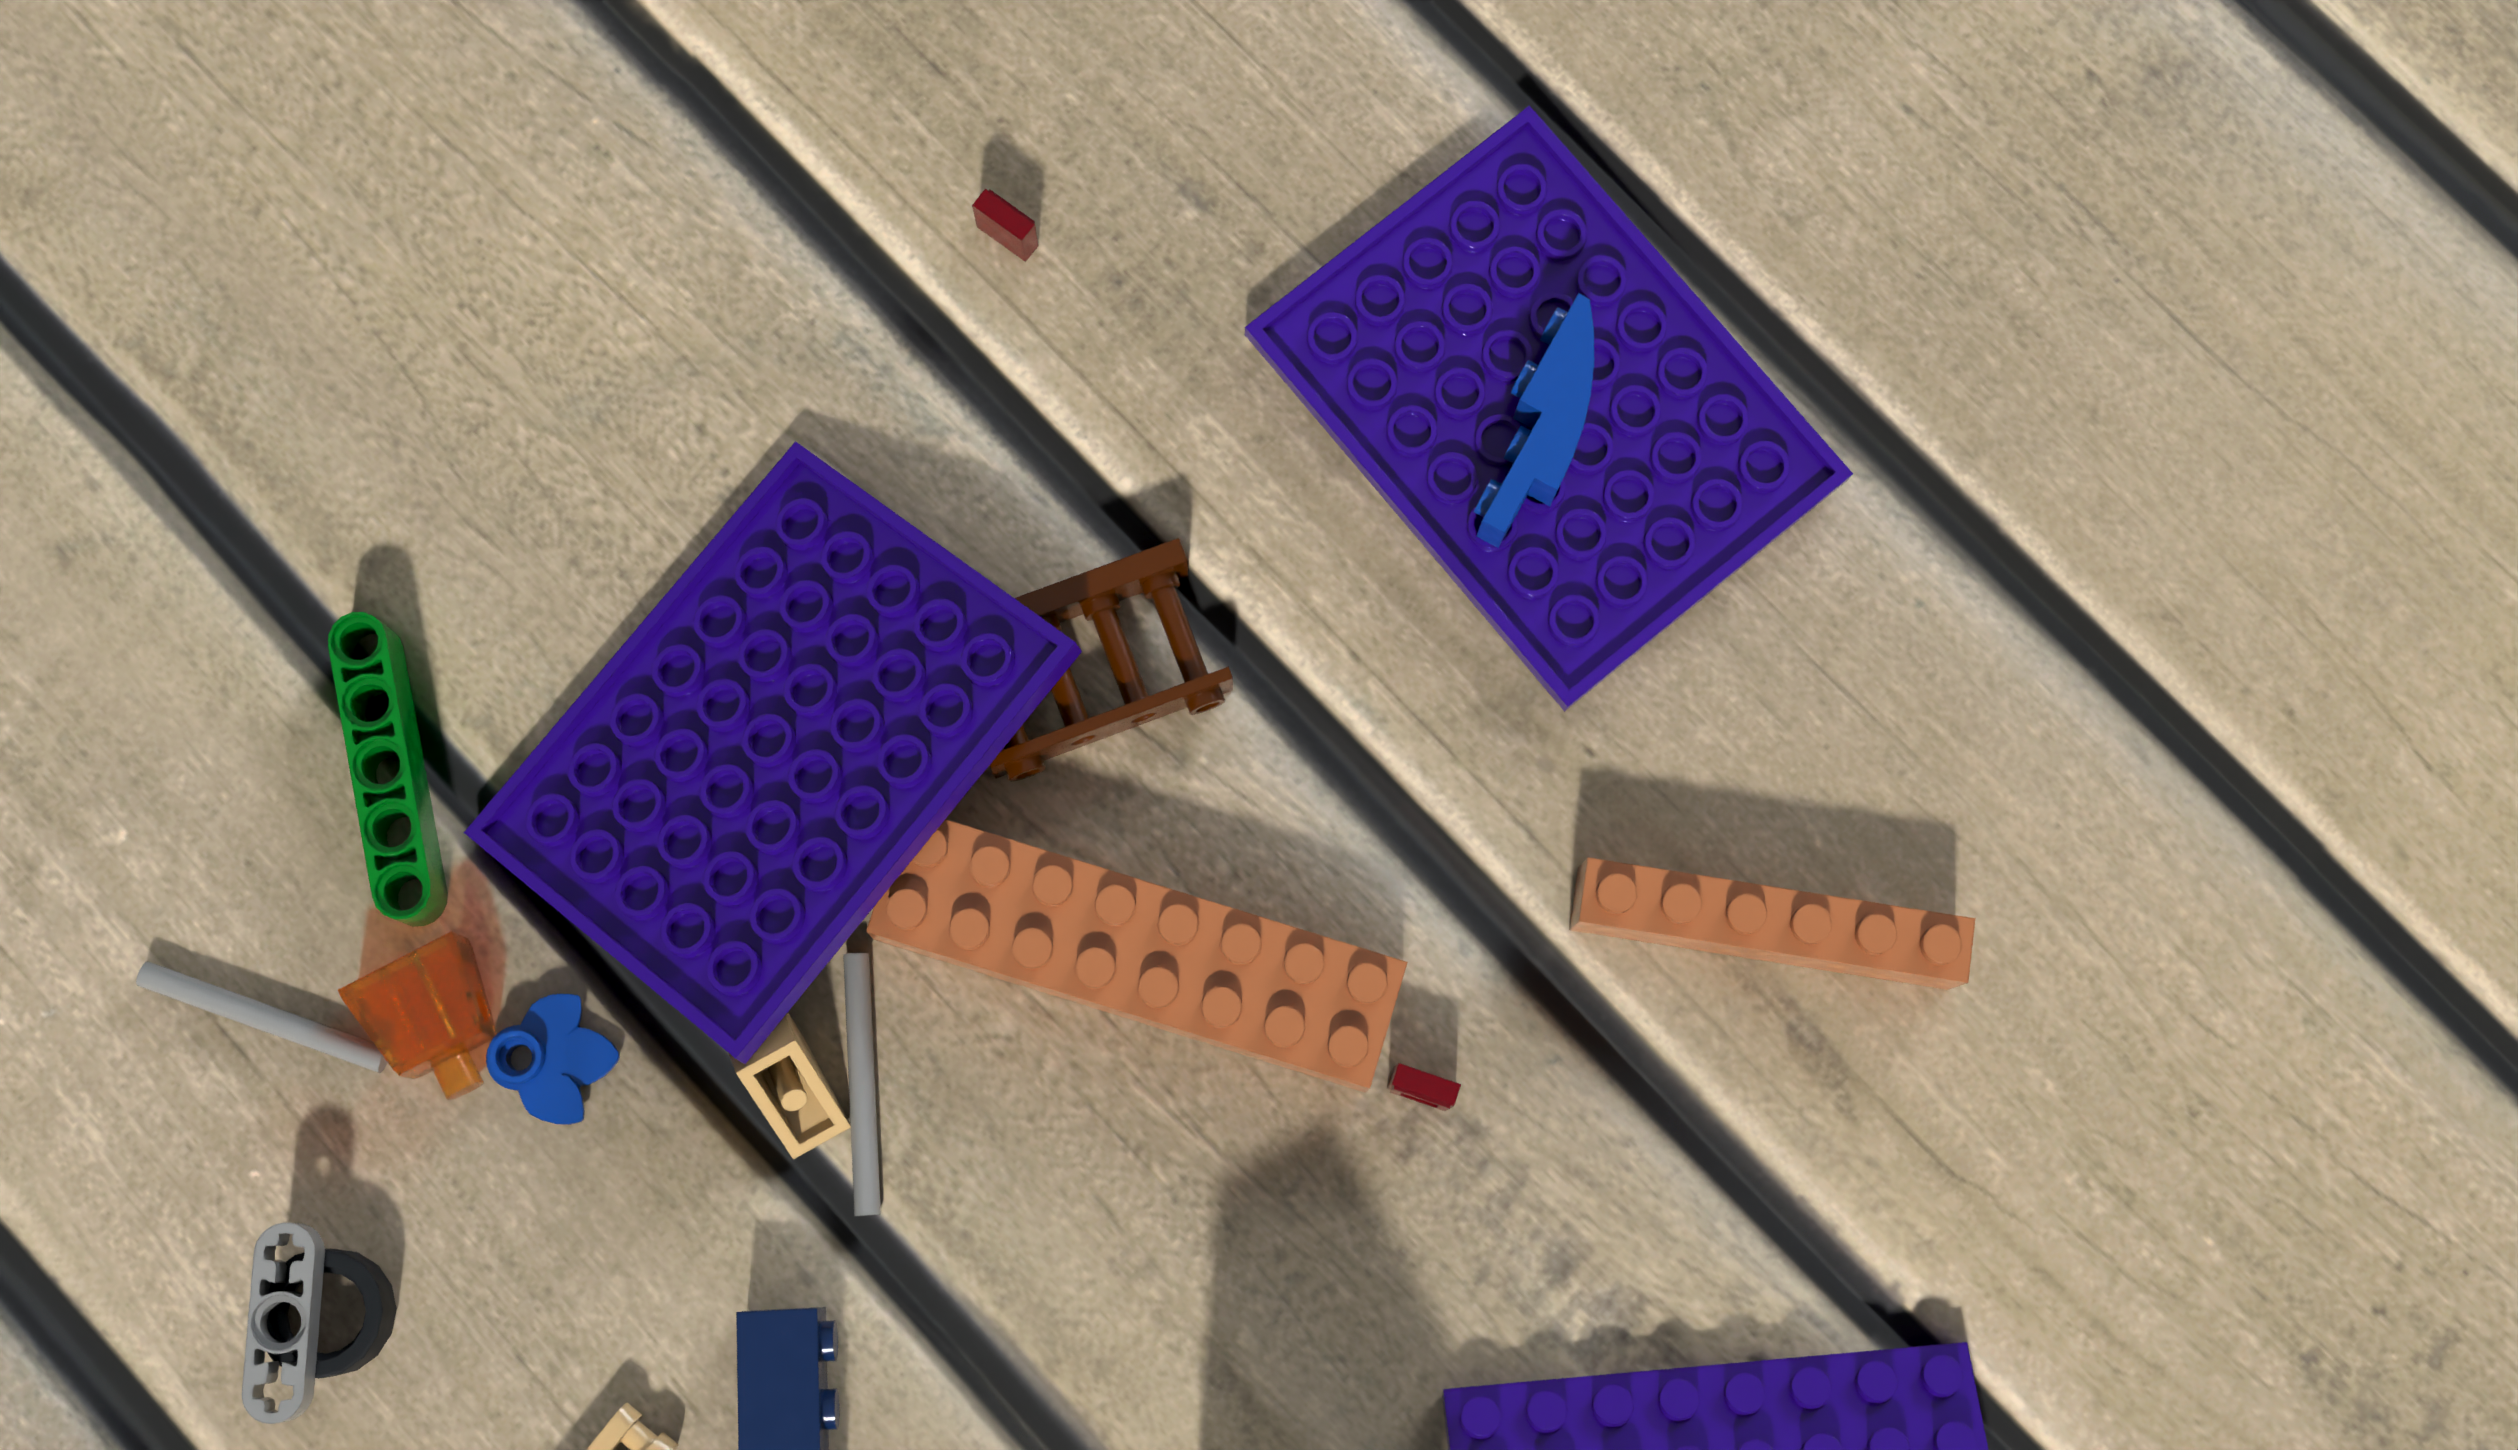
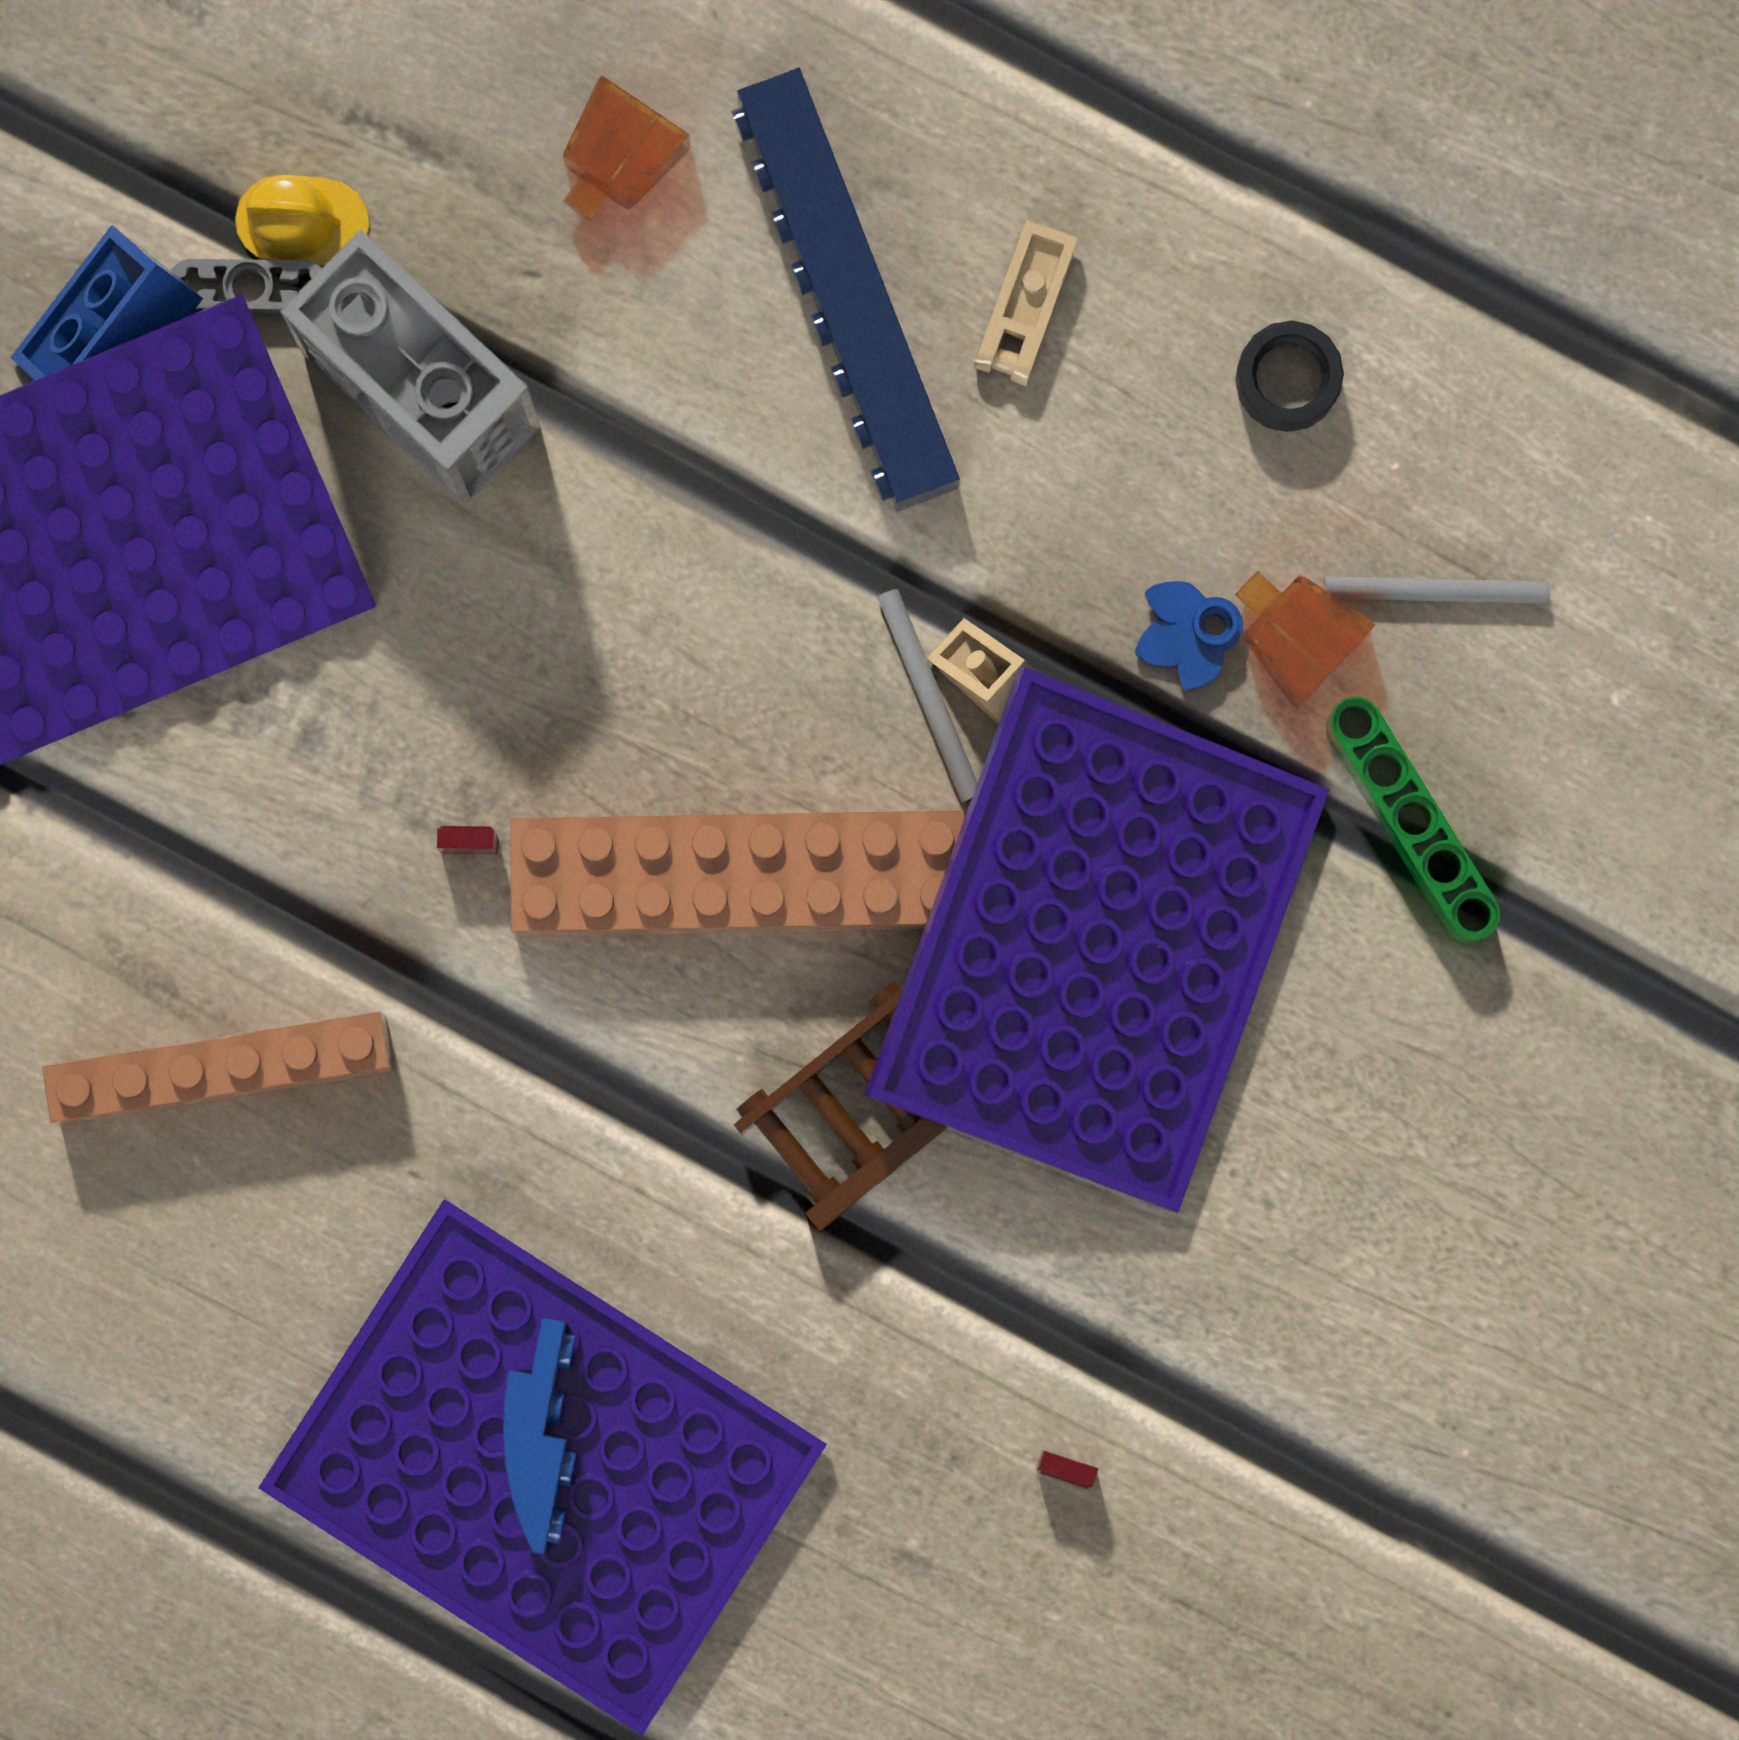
camera: 165 degrees right, 5 degrees up
light grey beam [242,1223,325,1424] -> none

